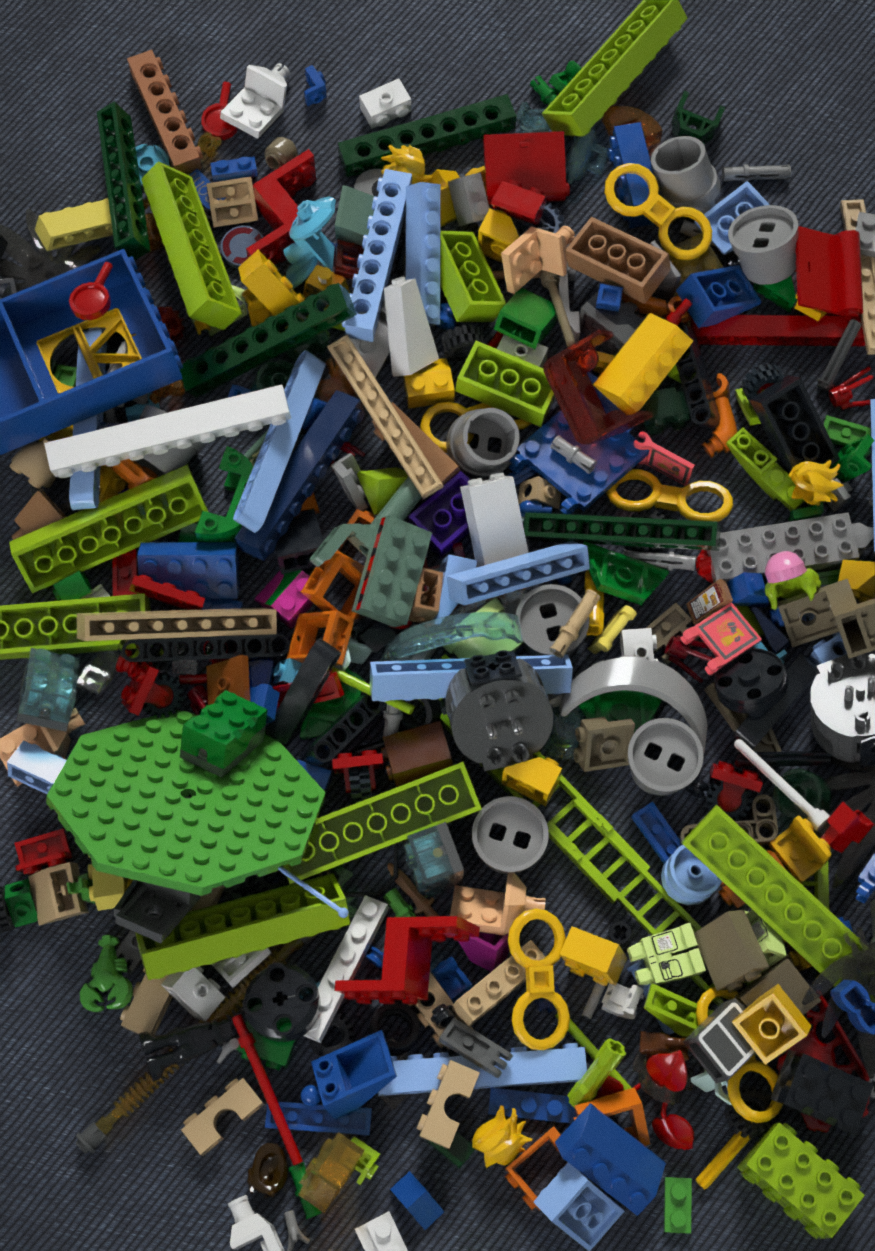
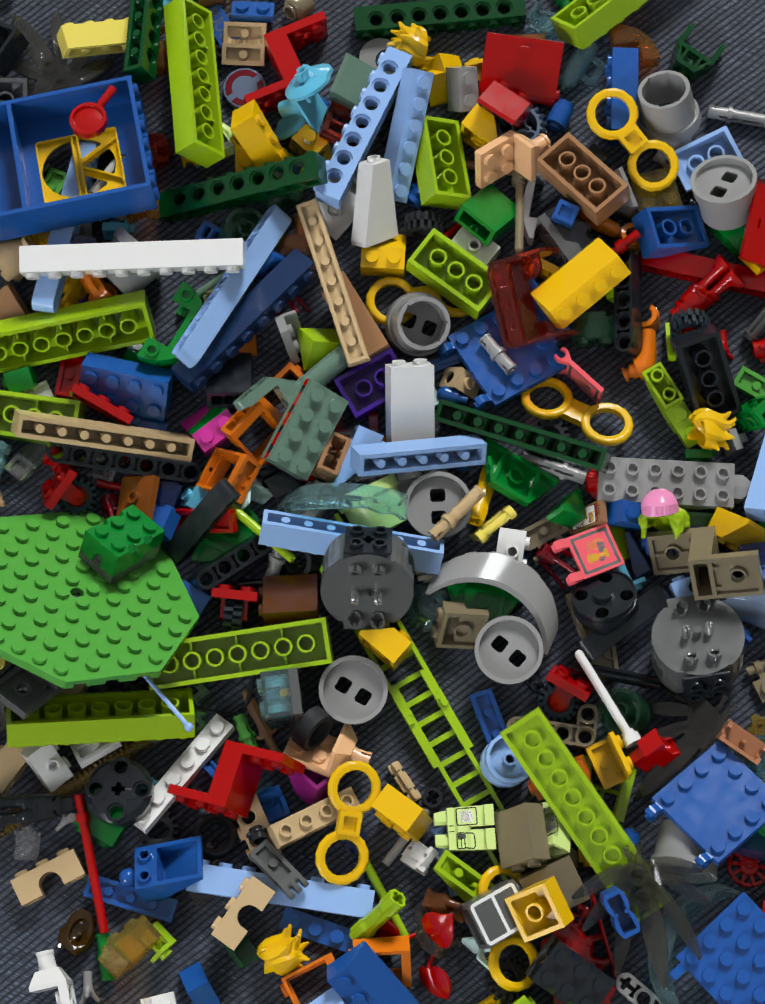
camera: 15 degrees right, 5 degrees up
none -> clear bracket [14,827,41,861]
none -> black tyre [291,706,334,752]
none -> tan axle [387,761,421,802]
none -> blue brick [546,99,574,133]
none -> green slope [546,487,587,528]
none -> red piece [670,253,746,317]

